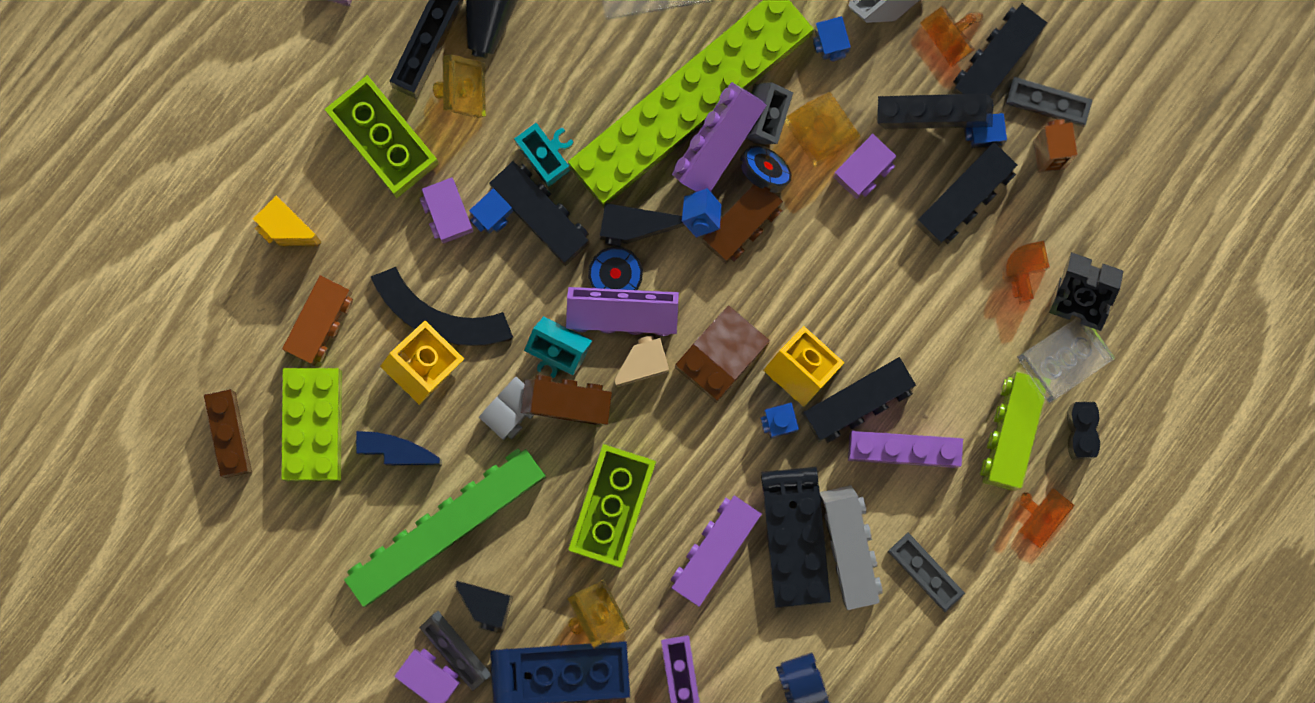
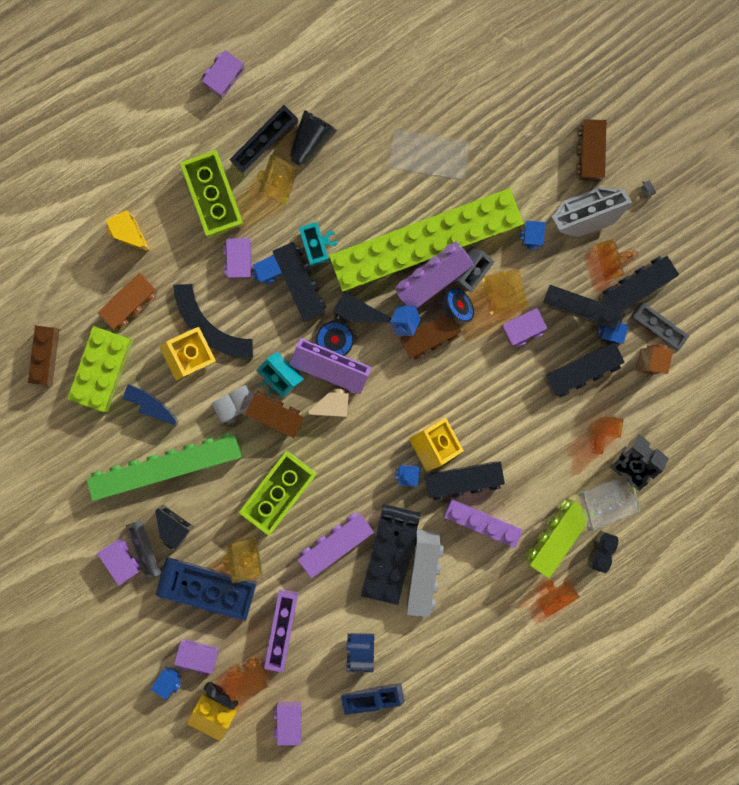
camera: 20 degrees right, 5 degrees up
reddish brown slope [675,305,770,403] -> none
dark grey tile [887,532,965,612] -> none

